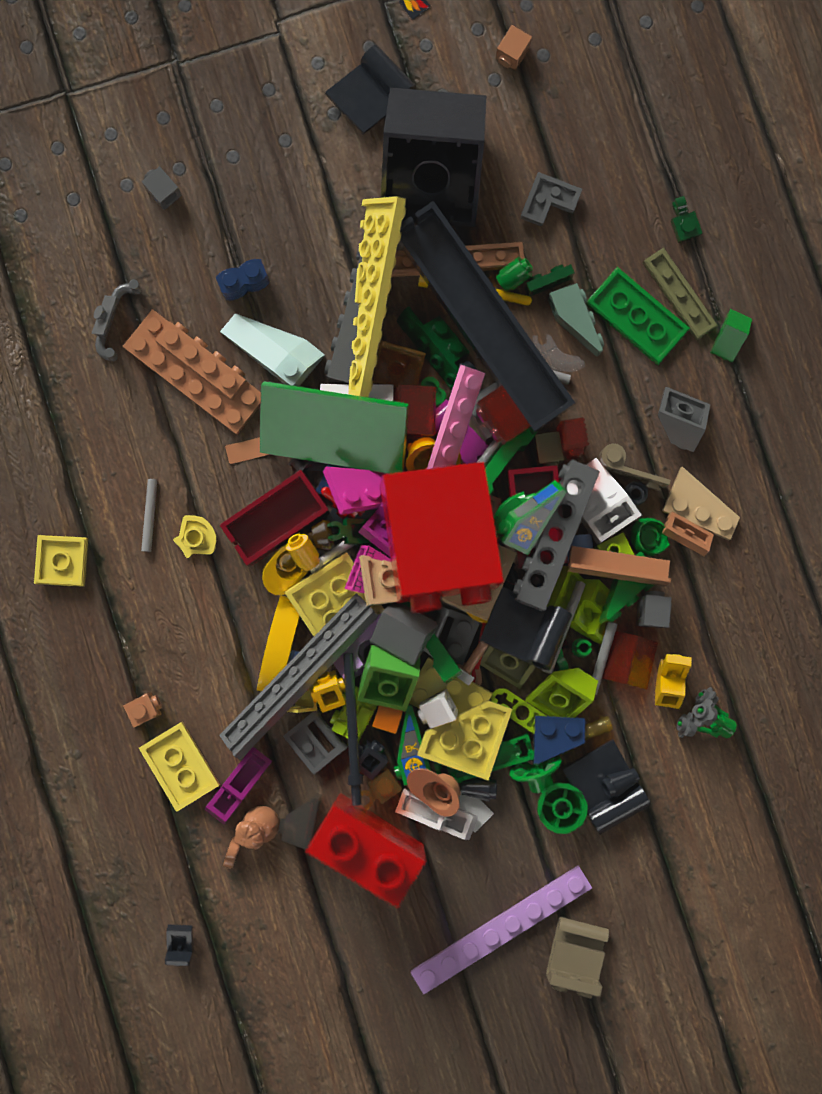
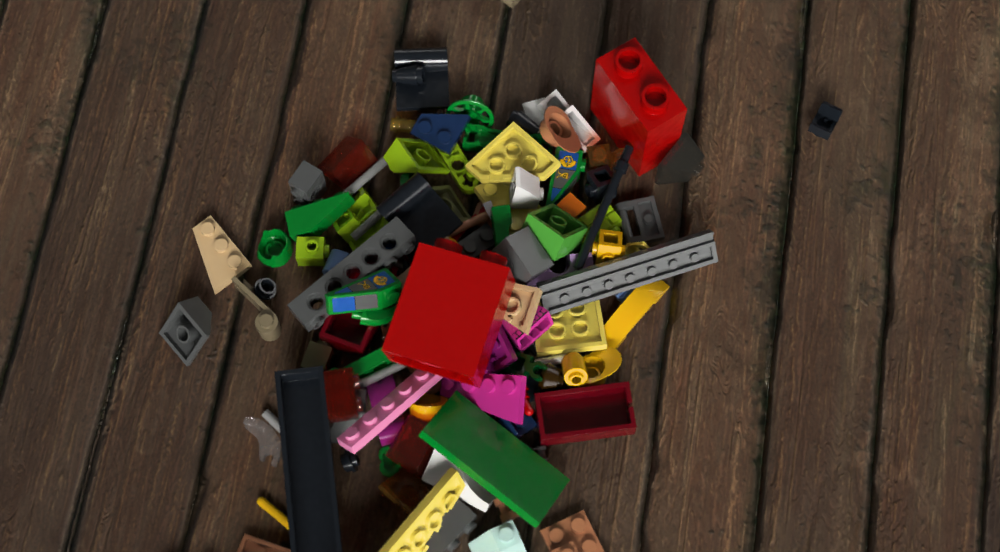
camera: 150 degrees left, 15 degrees down
light yellow plate [34,535,88,587] -> none
nougat bracket [123,692,162,728] -> none
light yellow plate [139,722,220,812] -> none
light grey bar [141,479,158,552] -> none
light yellow animal [173,515,217,558] -> none
magenta slope [205,747,272,824] -> none
nougat tile [223,837,240,869] -> none
nougat sticker [225,437,269,464] -> none
nougat hair [234,806,280,850] -> none
dark green bracket [397,306,470,390] -> none
lavender plate [411,866,592,994] -> none
green brick [496,257,533,291] -> none
dark green plate [525,264,575,297] -> none
green cylinder [537,783,588,834] -> none
sand green slope [548,283,604,357] -> none
clear red brick [556,417,590,460] -> none
white slope [559,458,641,545] -> none
nougat panel [567,546,671,586] -> none
green pin [571,638,592,658] -> none
green tile [586,267,690,365] -> none
olive tile [643,248,718,341] -> none
yellow brick [655,654,691,709] -> none
nougat tile [662,511,714,556] -> none
dark green plate [671,196,703,243] -> none
dark grey plant [677,687,737,738] -> none
green slope [710,309,752,362] -> none

